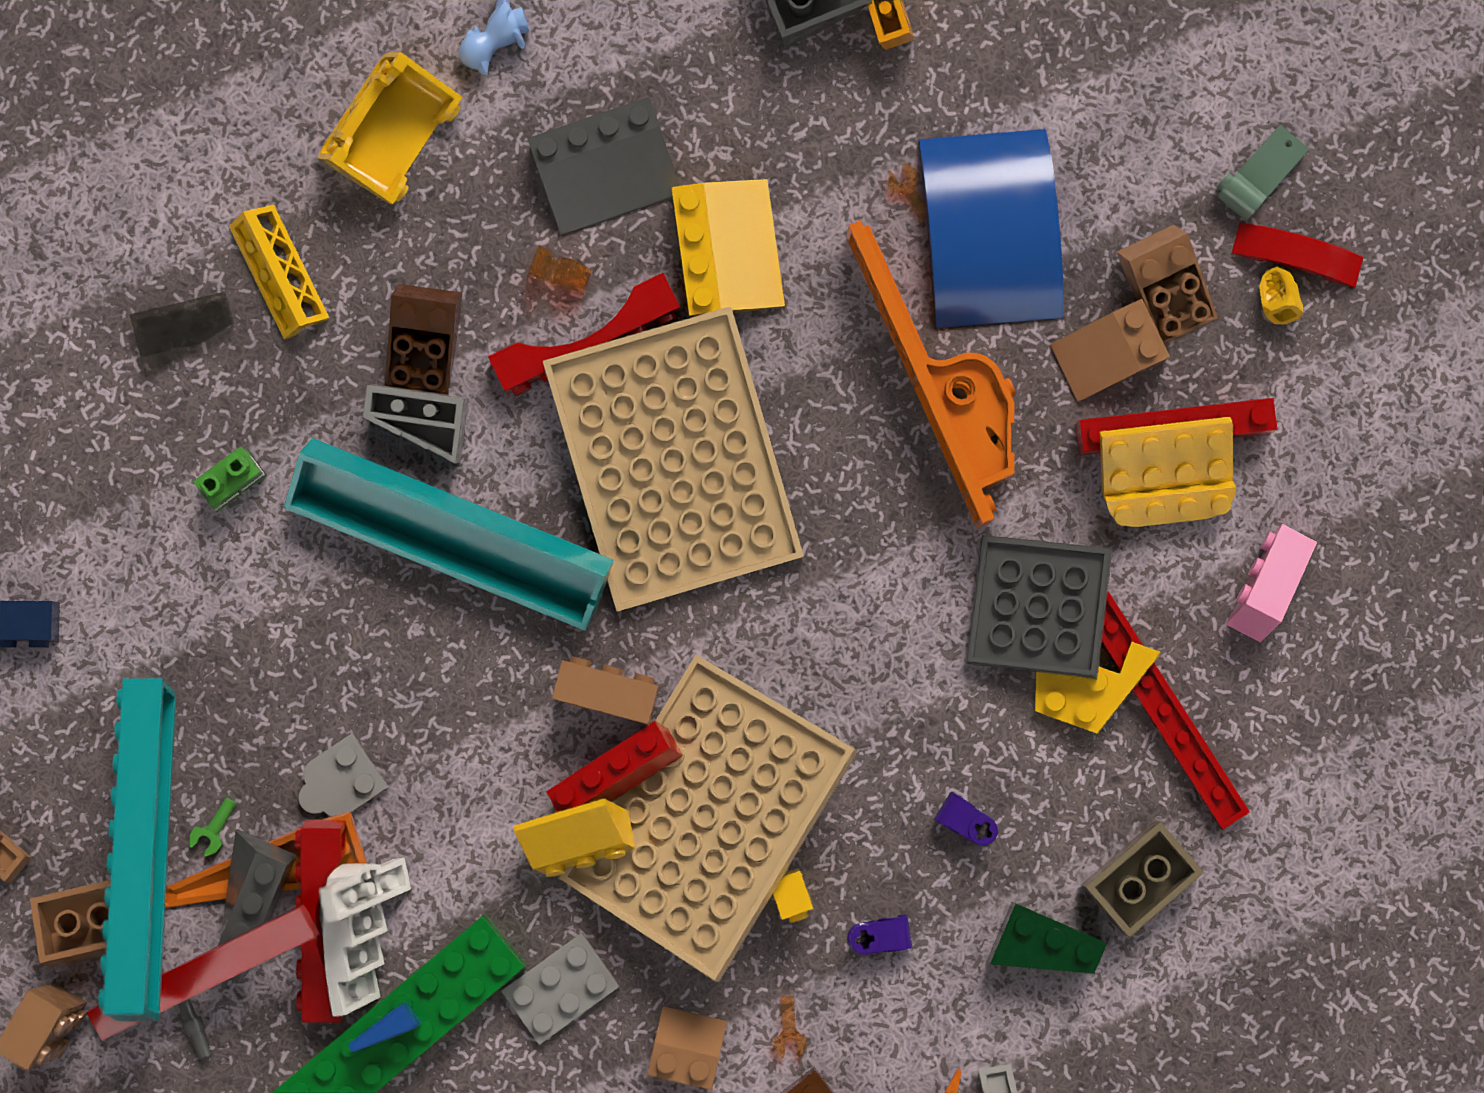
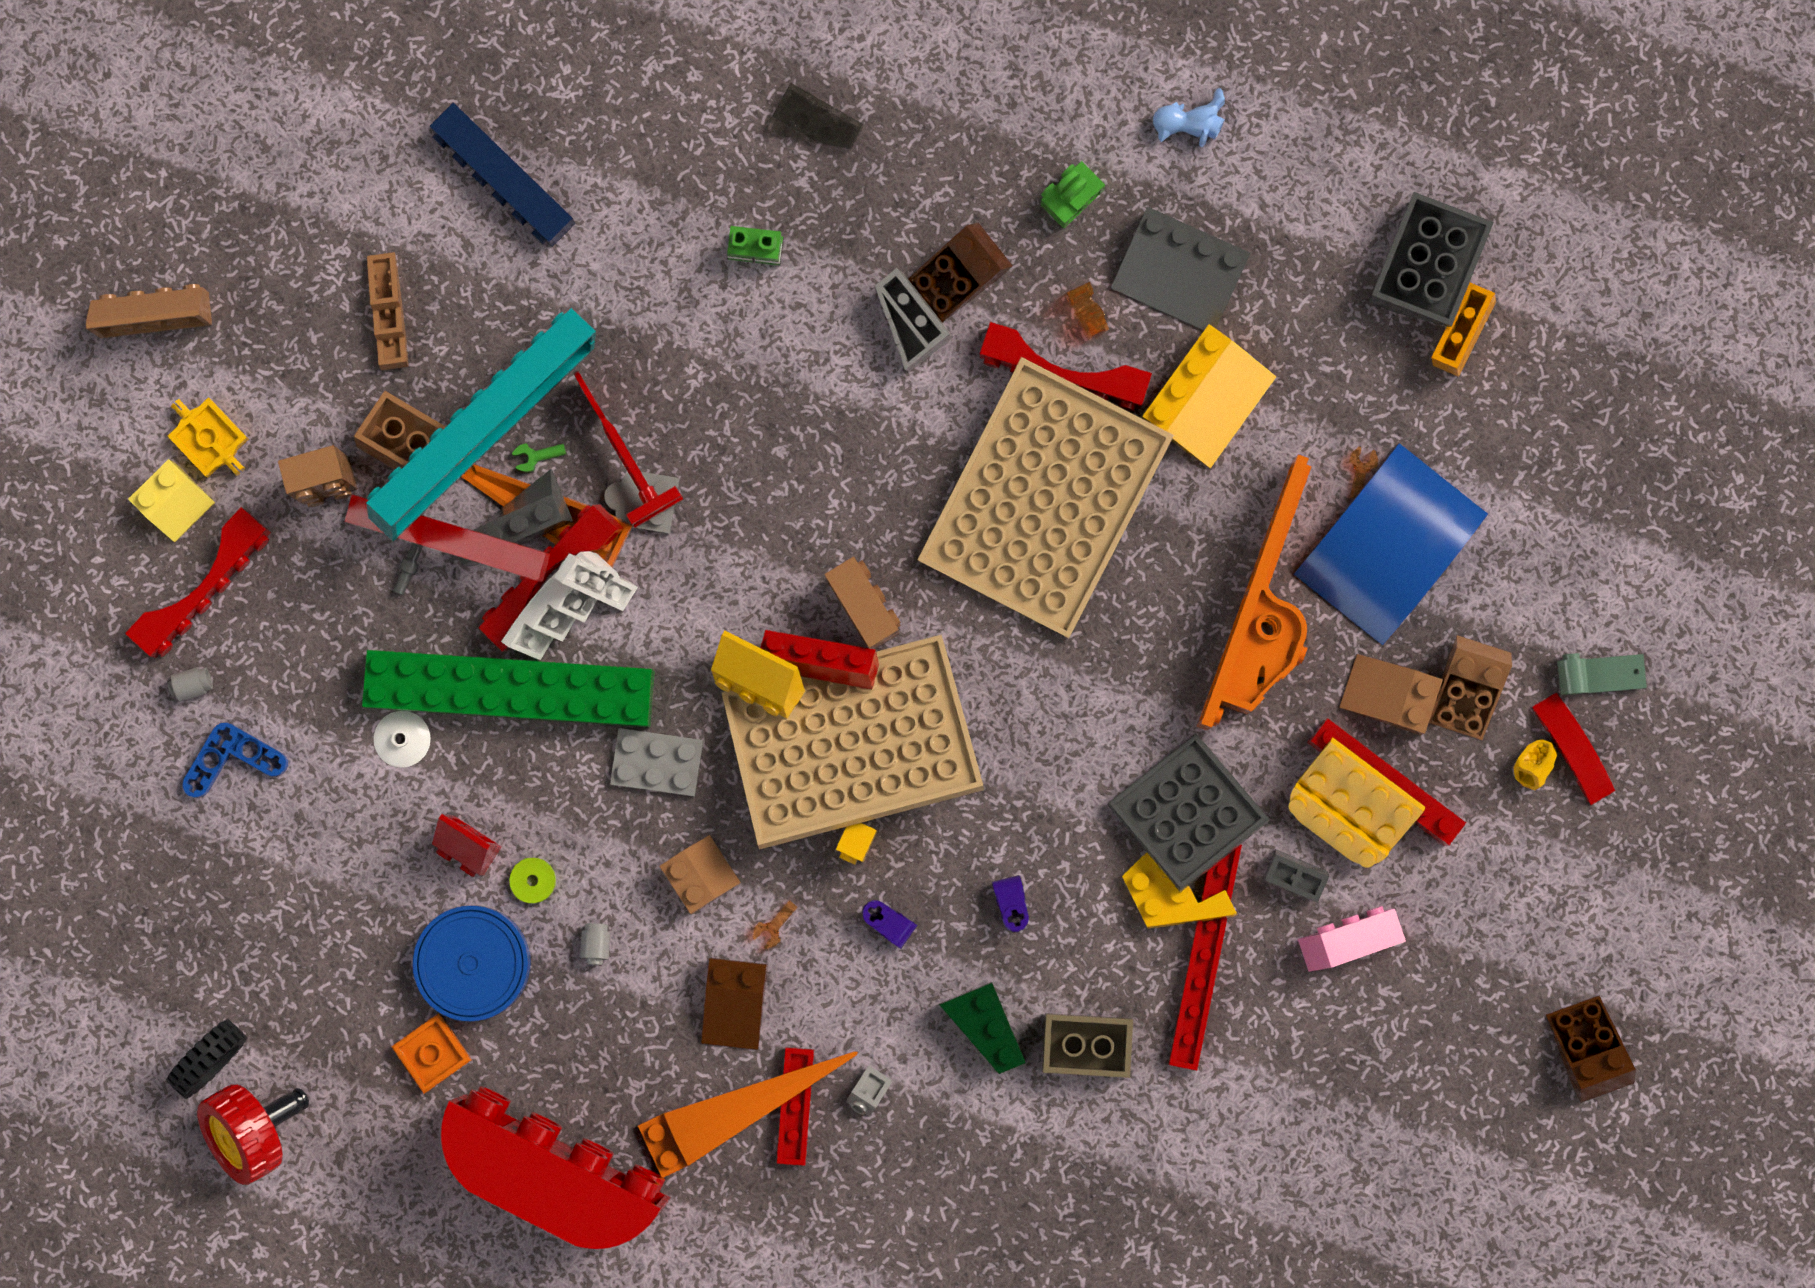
camera: 50 degrees right, 0 degrees up
yellow fence [229,204,329,339] -> none
teal piece [283,438,614,631] -> none
yellow windscreen [317,52,463,204] -> none
blue slope [348,1002,421,1052] -> none
none -> red piece [573,371,684,528]
none -> bright green brick [1041,161,1105,229]
none -> dark grey hinge [1265,849,1329,903]

